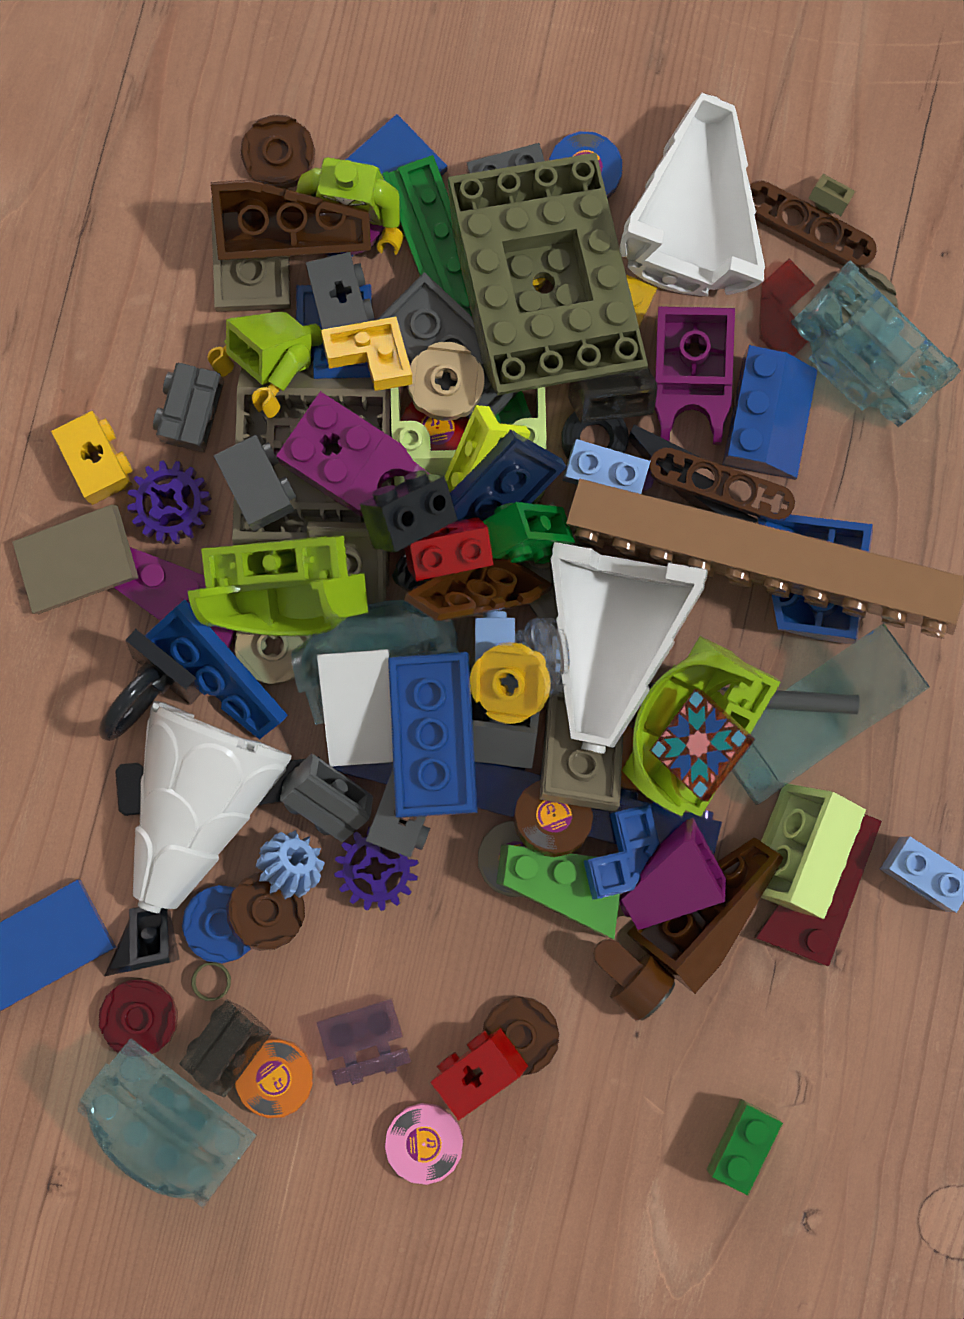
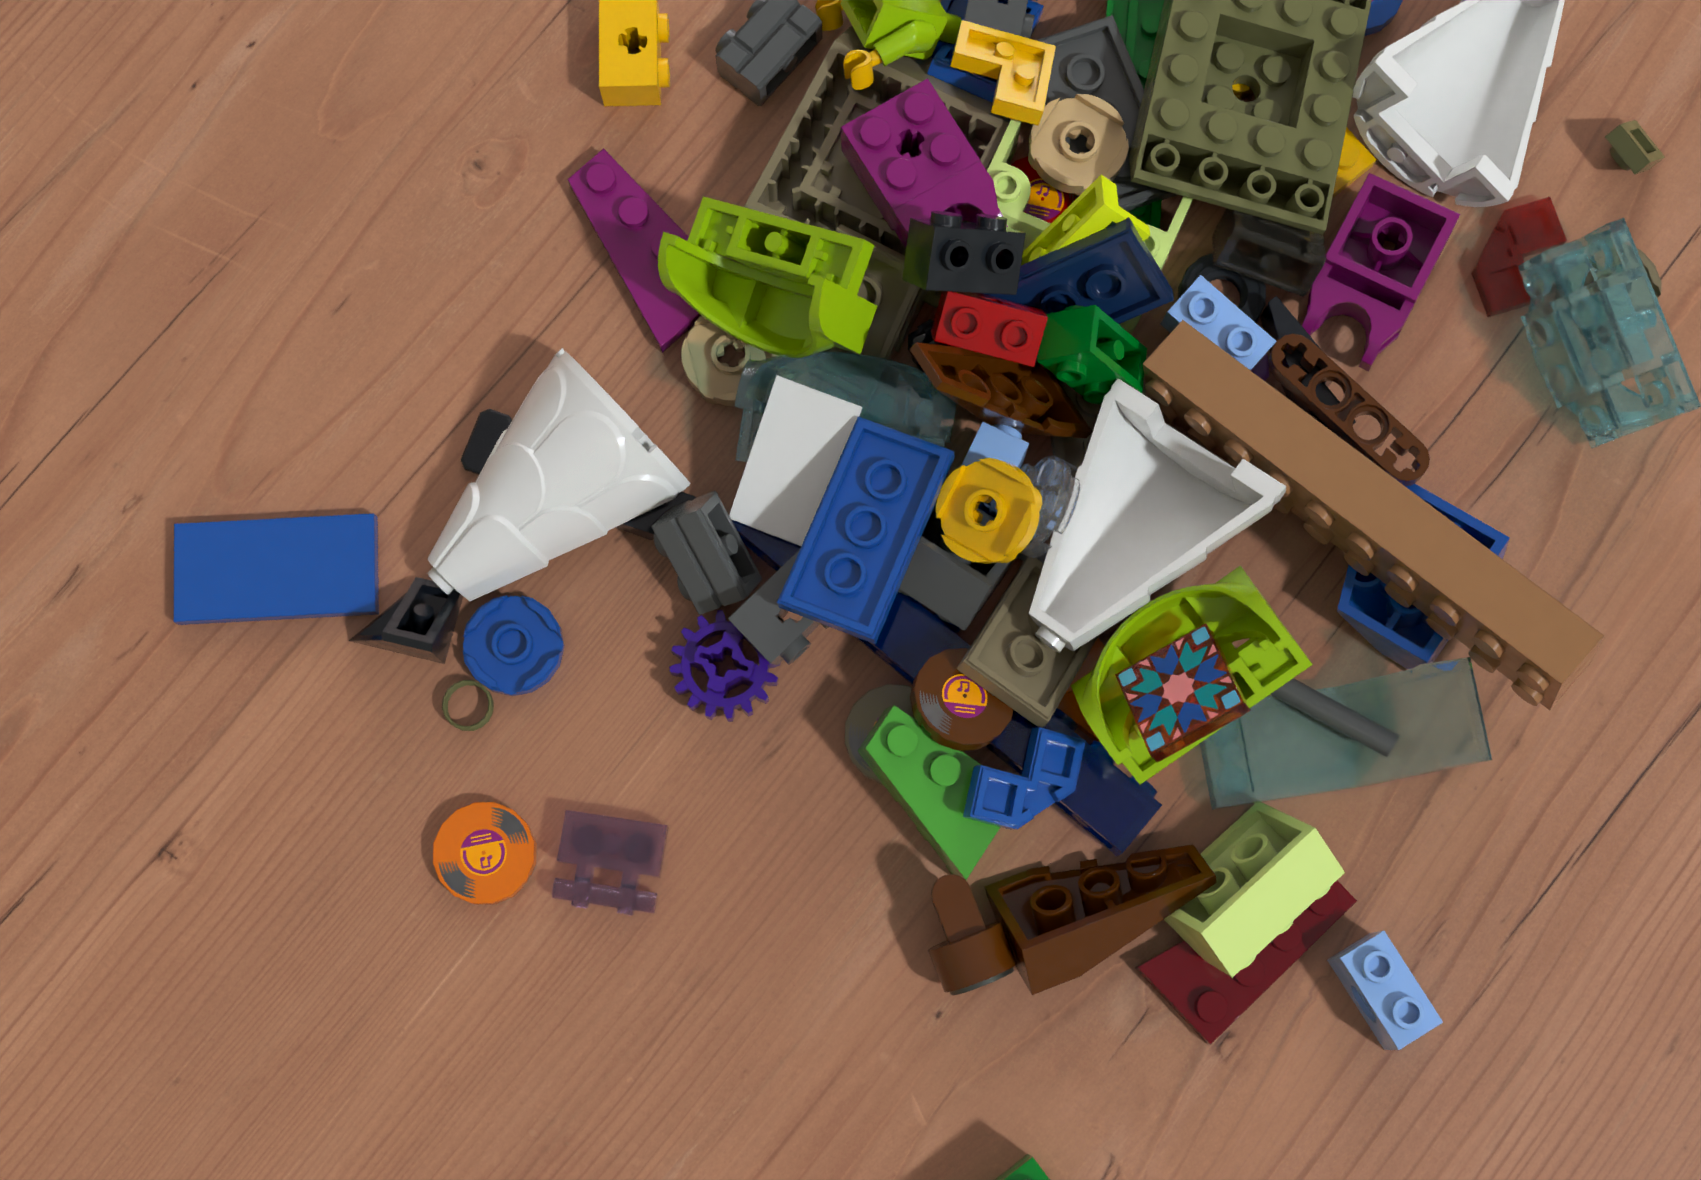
camera: 25 degrees right, 5 degrees down
dark tan tile [13,504,138,614] -> none
clear light blue piece [78,1038,257,1208] -> none
black tile [99,629,201,741] -> none
dark red tile [99,979,178,1058] -> none
dark purple gear [127,460,212,544] -> none
blue wing [145,599,288,740] -> none
clear smoke brick [179,999,273,1098] -> none
dark grey brick [213,435,296,532] -> none
reddish brown tile [227,872,305,951] -> none
light blue gear [255,830,325,899] -> none
bright pink tile [385,1103,463,1185] -> none
red brick [431,1028,528,1121] -> none
reddish brown tile [483,996,559,1076] -> none
magenta slope [619,818,726,930] -> none
blue slope [722,345,818,480] -> none
reddish brown beam [750,180,877,270] -> none

